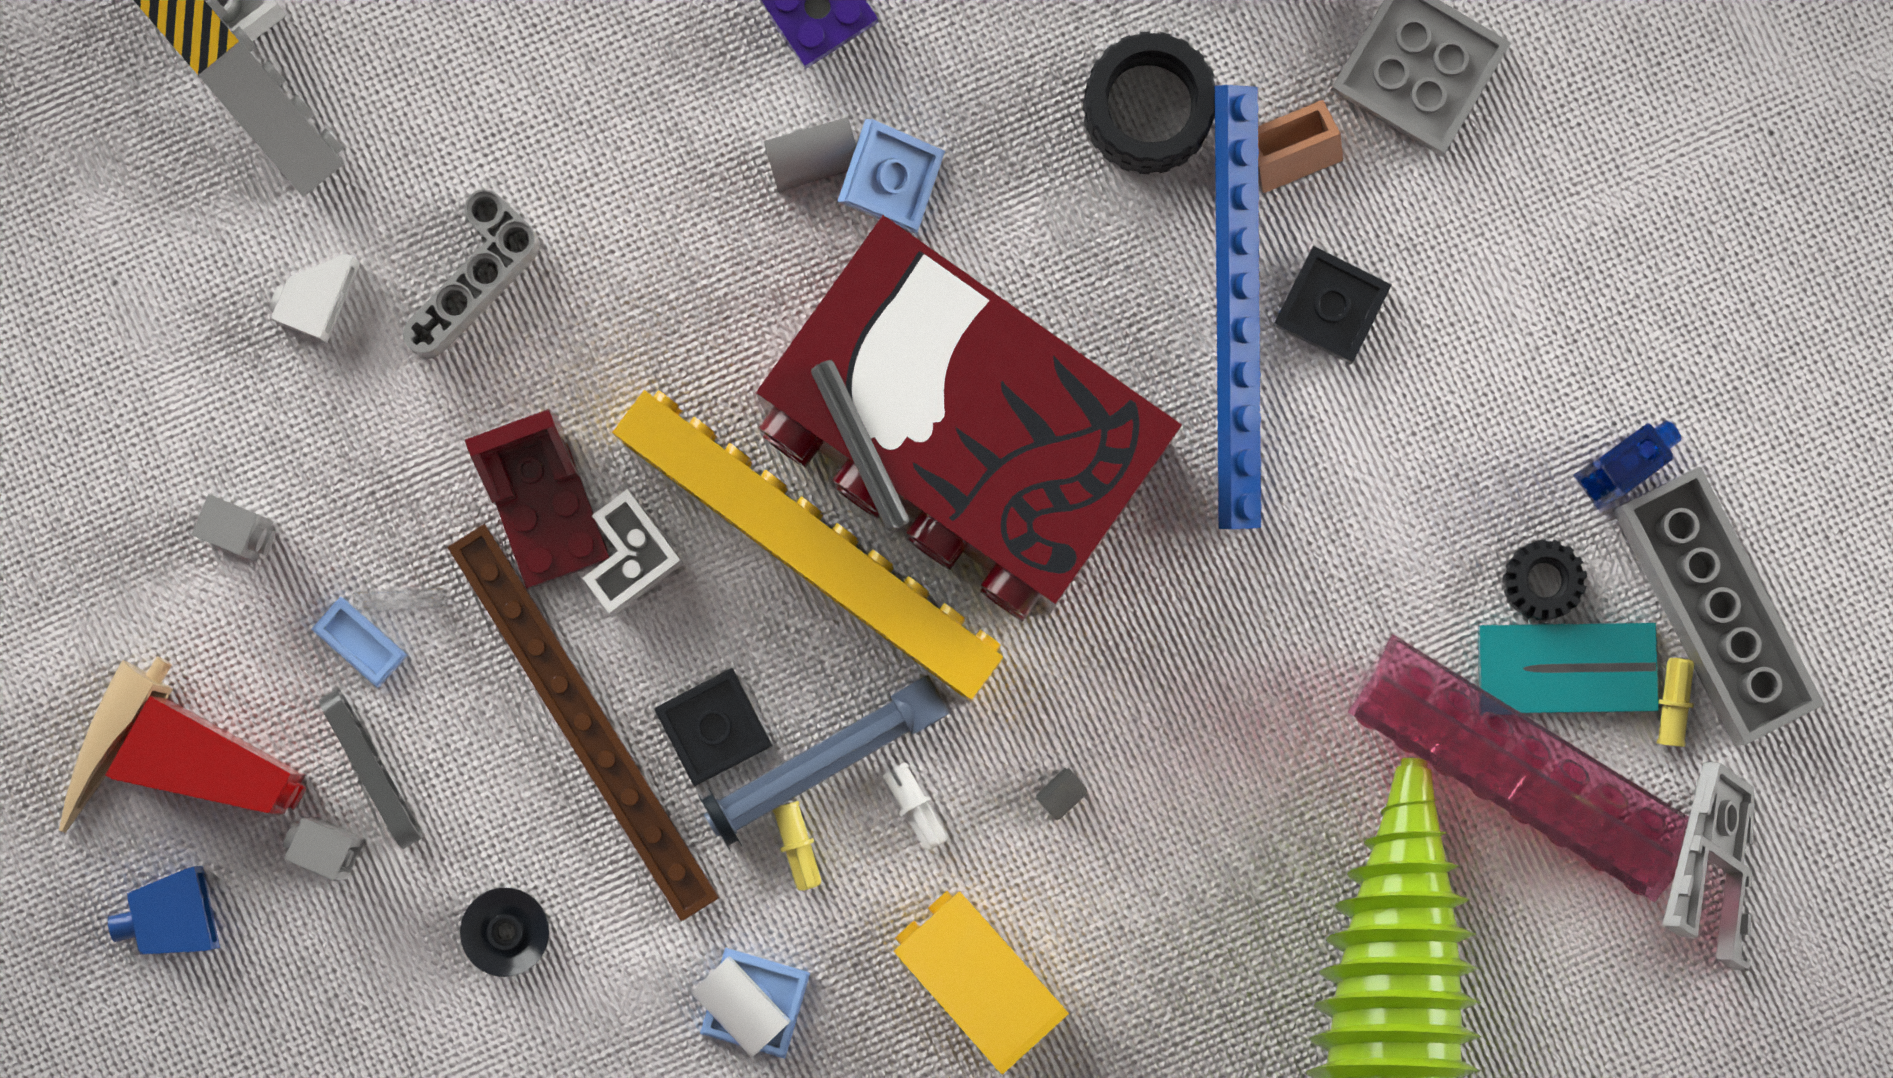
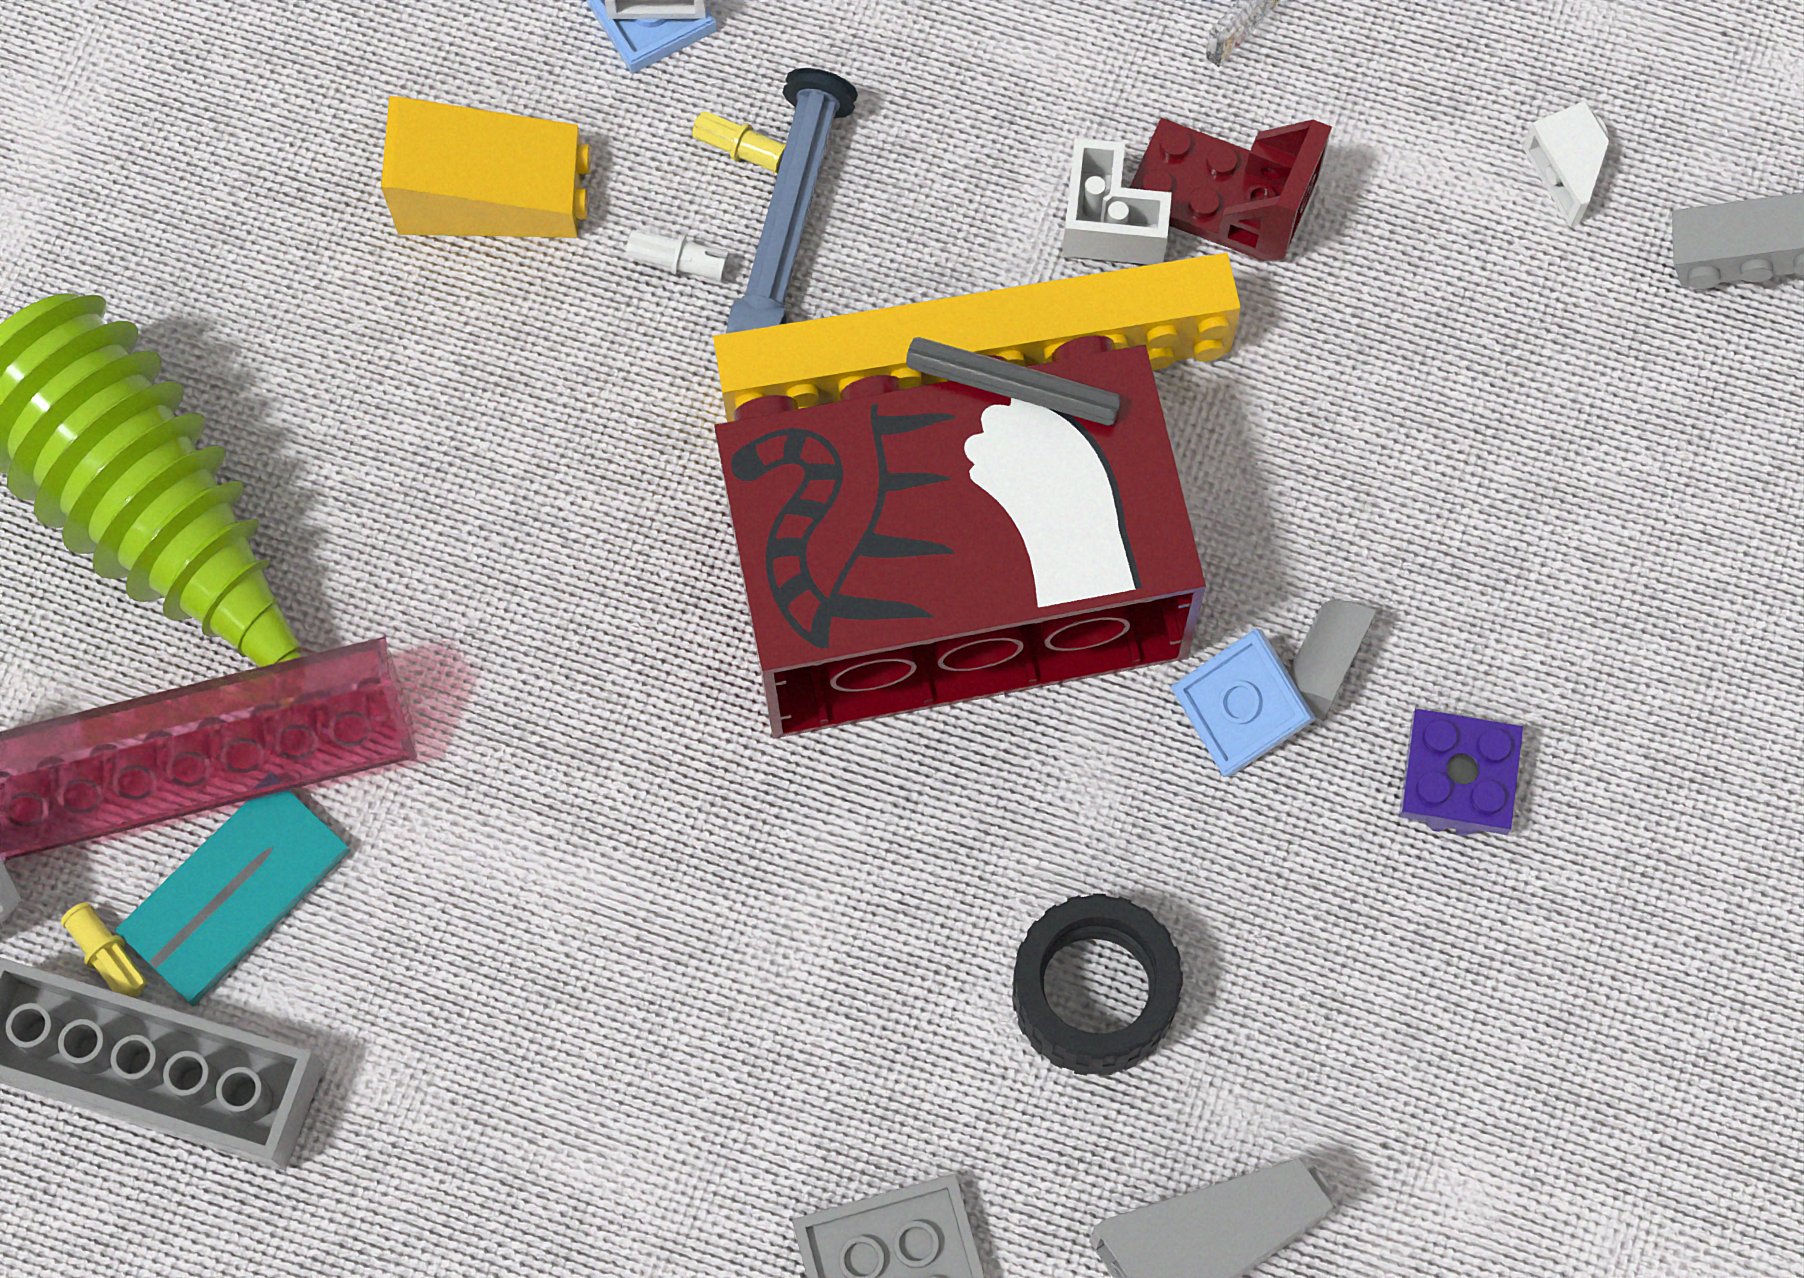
camera: 135 degrees right, 15 degrees down
light grey beam [403,189,540,359] -> none
reddish brown plate [447,523,720,922] -> none
black tile [654,668,773,787] -> none
dark grey slope [1035,768,1088,820] -> none
blue plate [1215,85,1262,529] -> none
nougat brick [1258,100,1343,193] -> none
black plate [1273,246,1392,364] -> none
black tyre [1502,539,1587,621] -> none
clear blue torso [1573,420,1682,510] -> none

